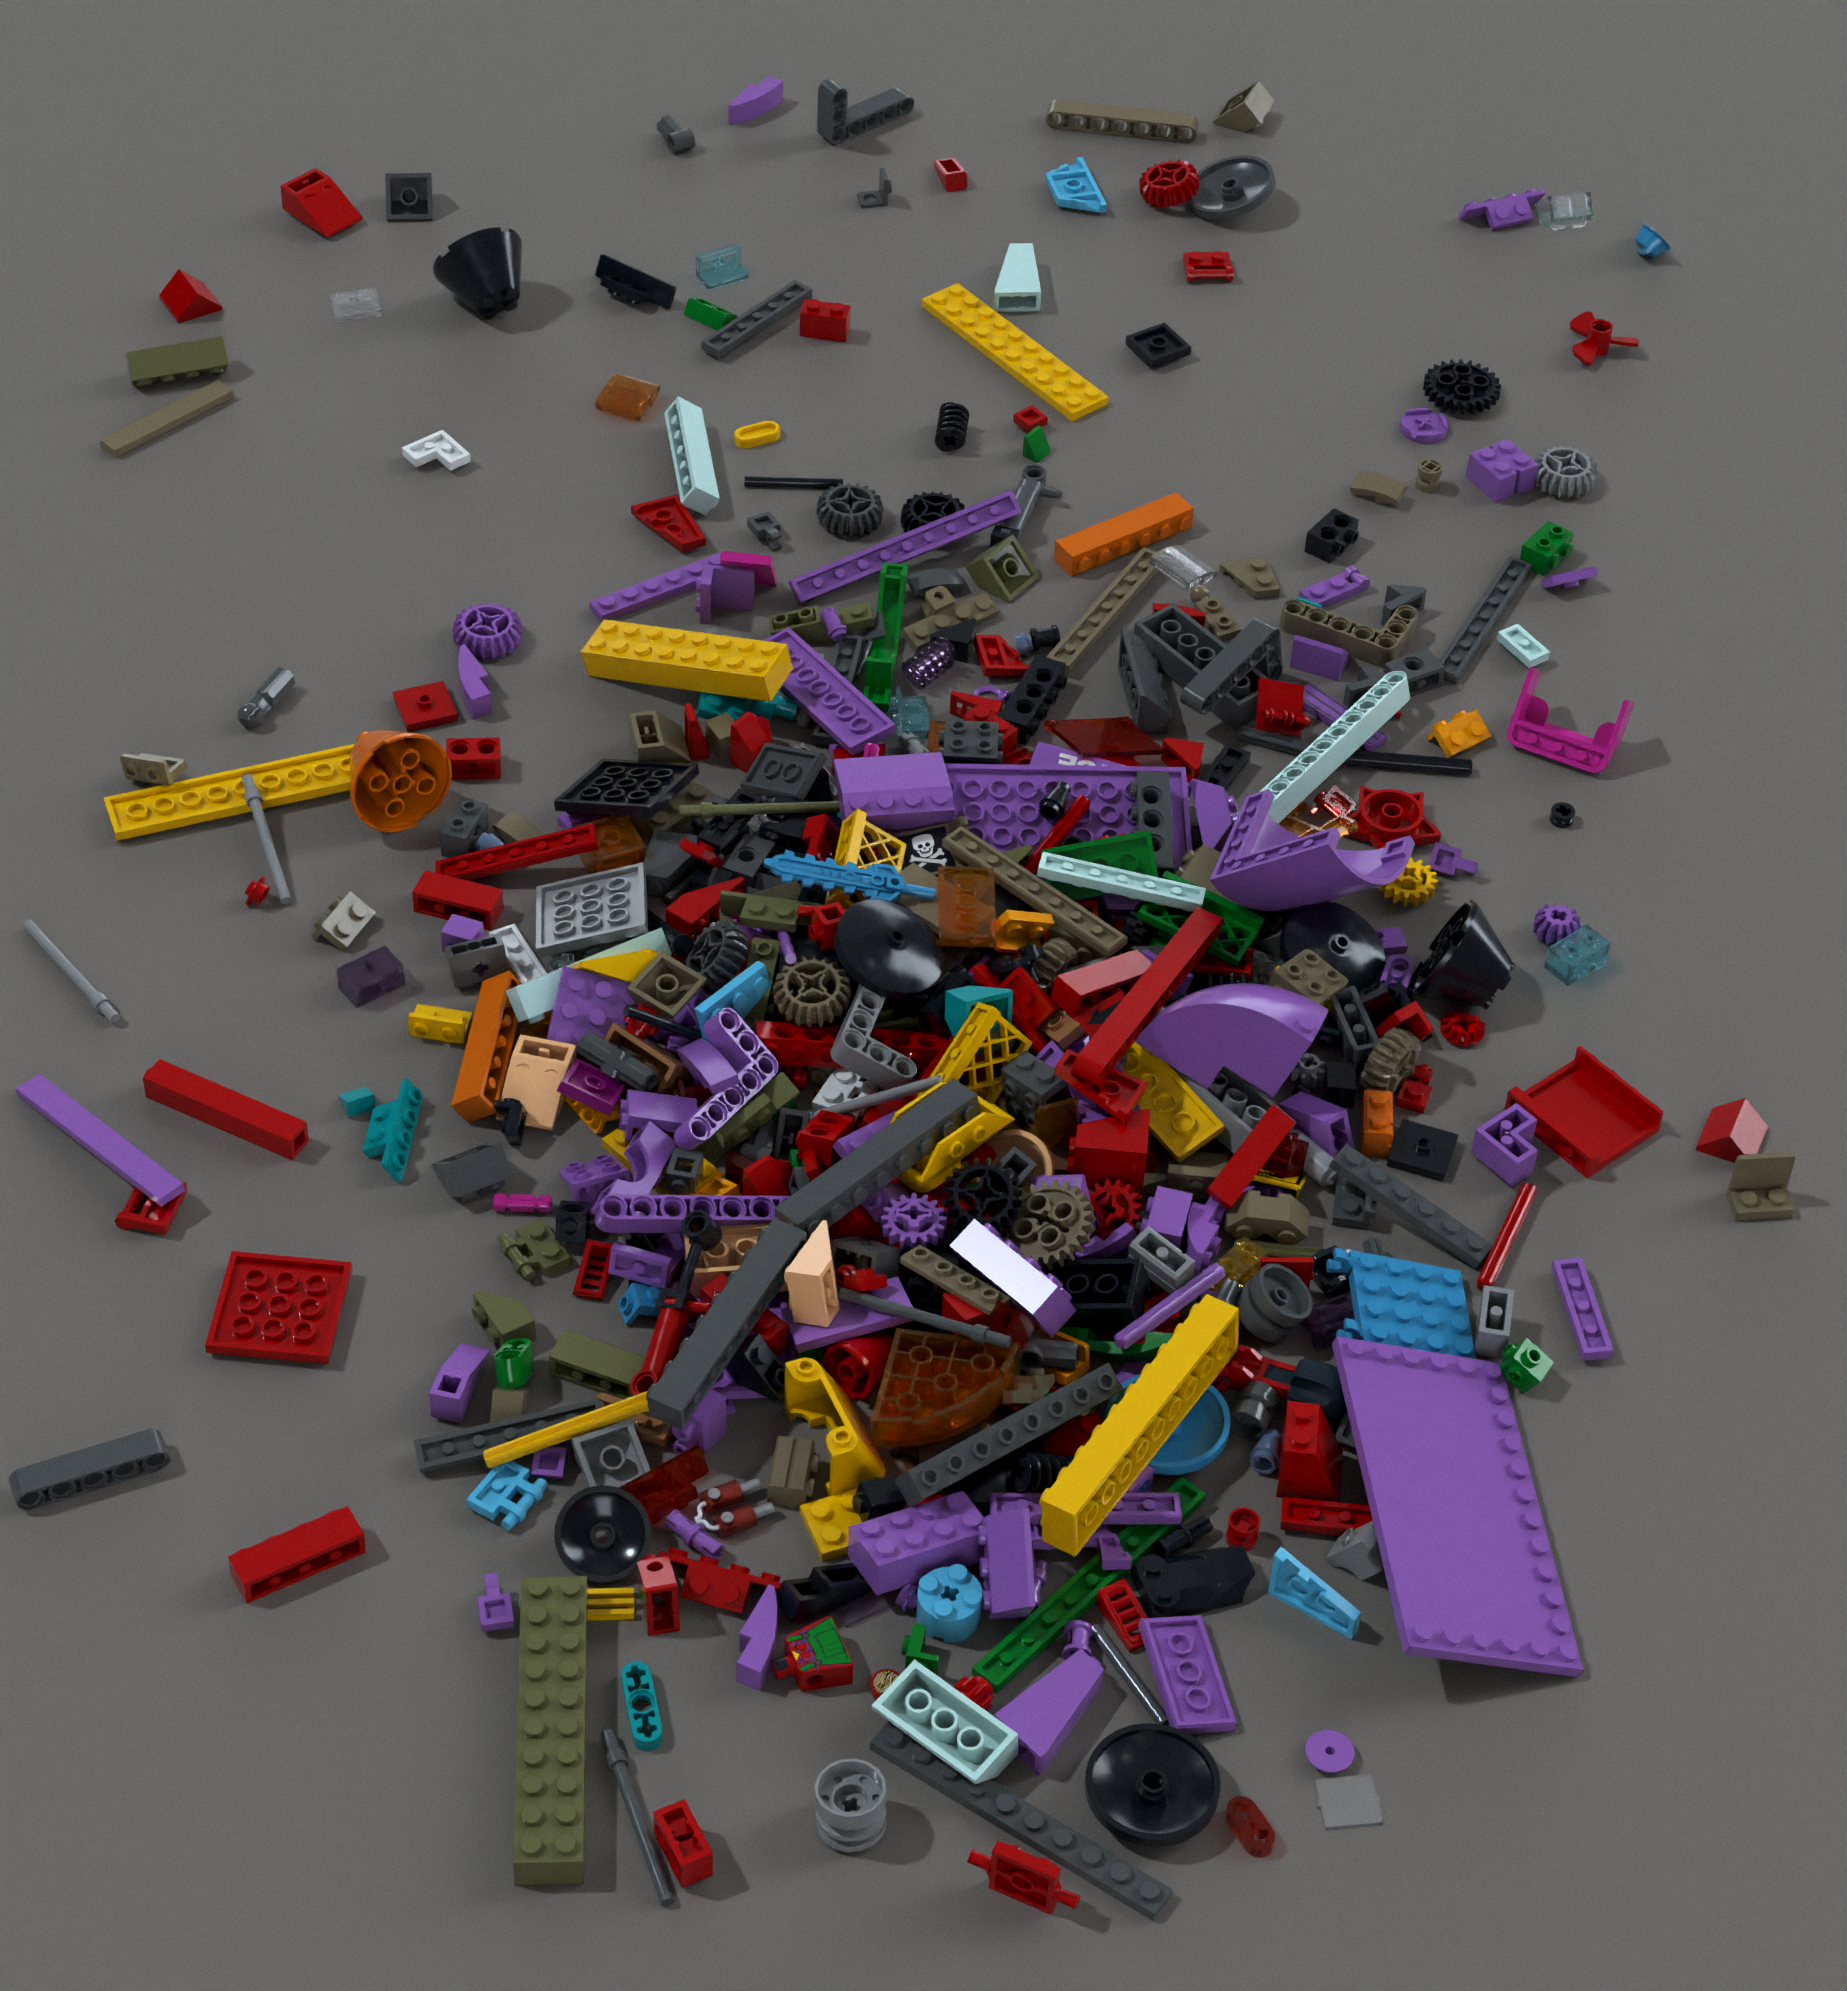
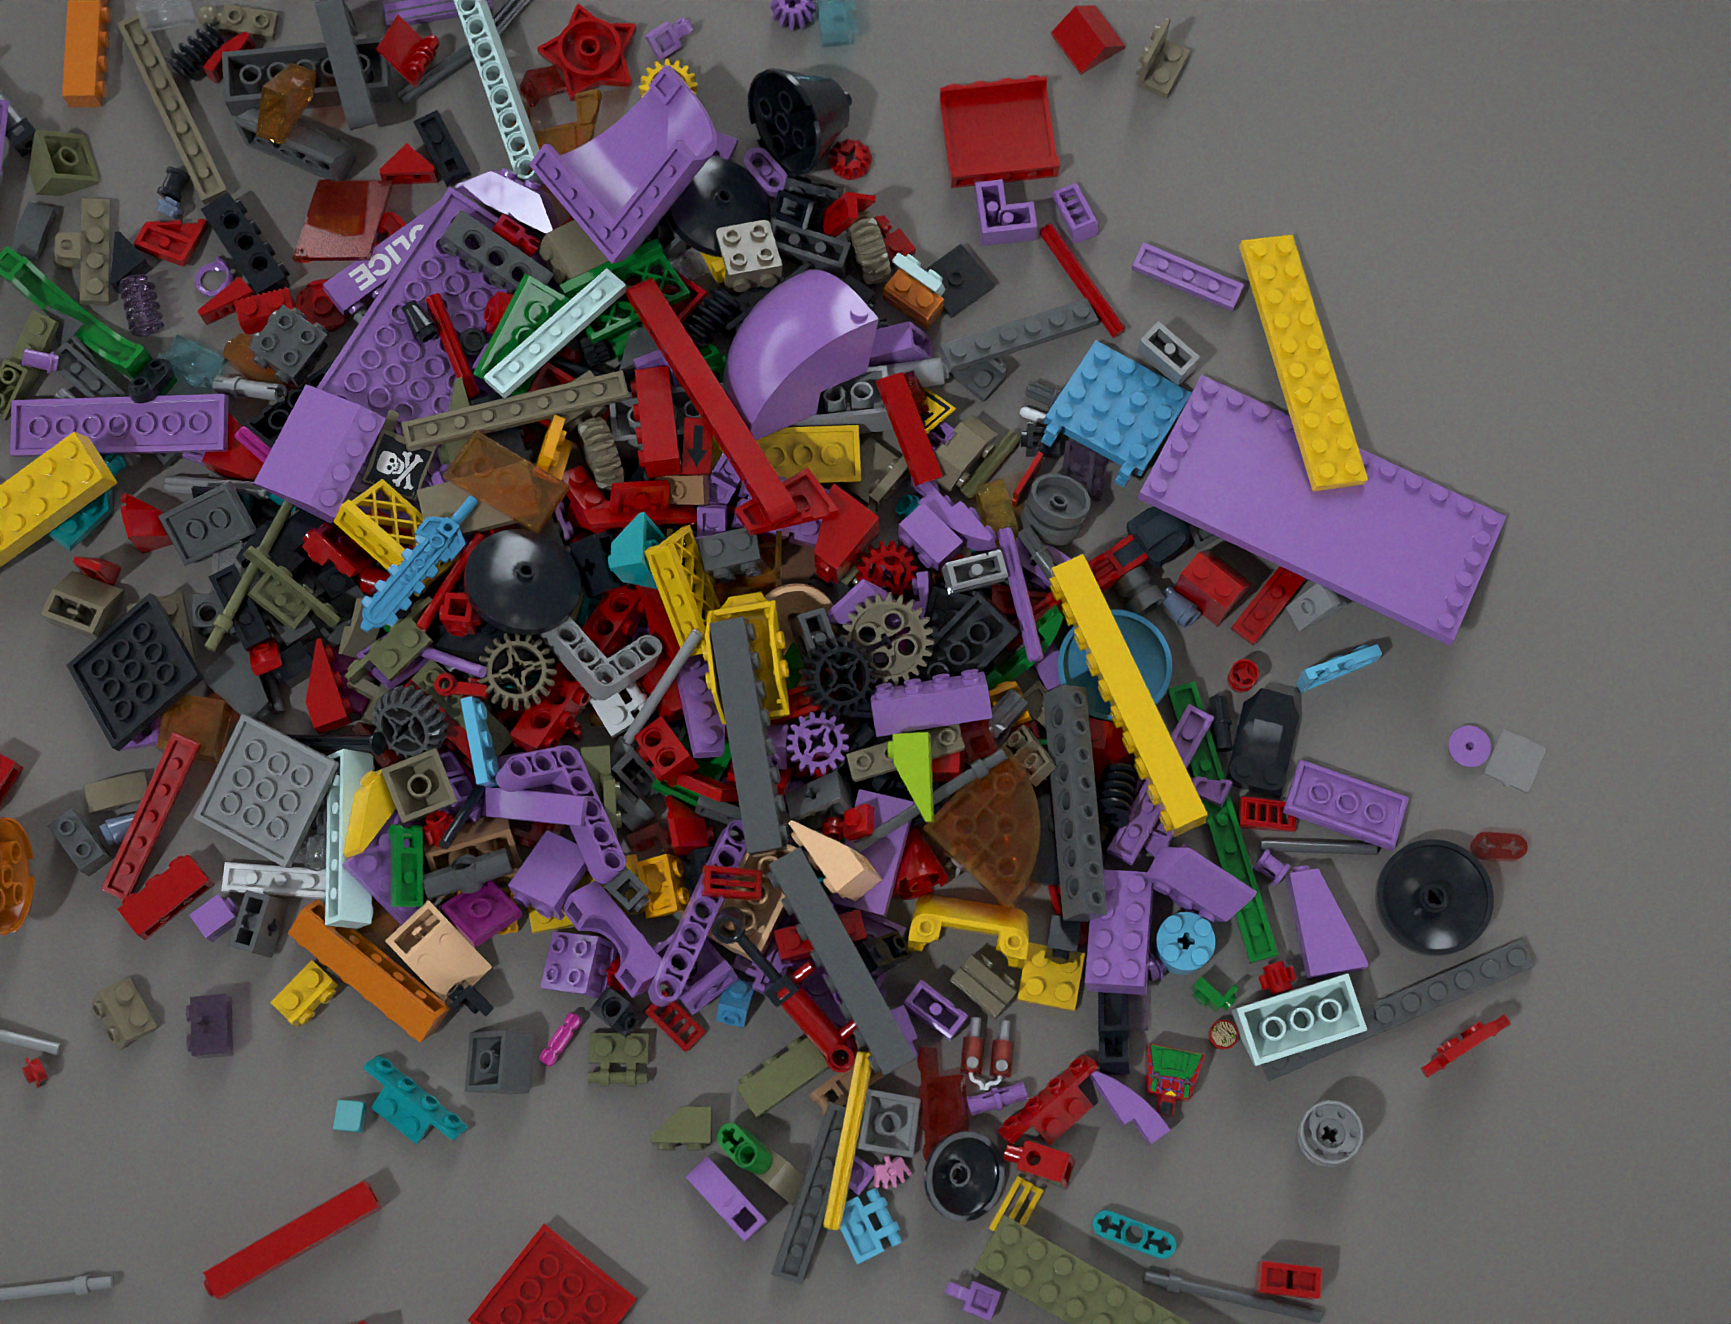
camera: 55 degrees left, 30 degrees up
dark tan brick [705,712,735,759] -> none
black plate [990,942,1045,984] -> none
green brick [1499,1337,1554,1393] -> none
none -> black plate [127,358,175,404]
none -> black piece [165,22,225,82]
none -> olive bracket [243,546,341,631]
none -> clear orange slope [256,63,317,145]
none -> green plate [388,825,423,907]
none -> red plate [434,673,491,701]
none -> red plate [491,214,541,257]
none -> red tile [702,865,762,901]
none -> bright pink piece [873,1155,911,1189]
none -> lime slope [888,732,934,823]
none -> light aqua plate [892,253,946,296]
none -> medium lavender brick [903,980,968,1042]
none -> medium lavender slope [1052,182,1099,244]
none -> yellow plate [1239,234,1368,492]

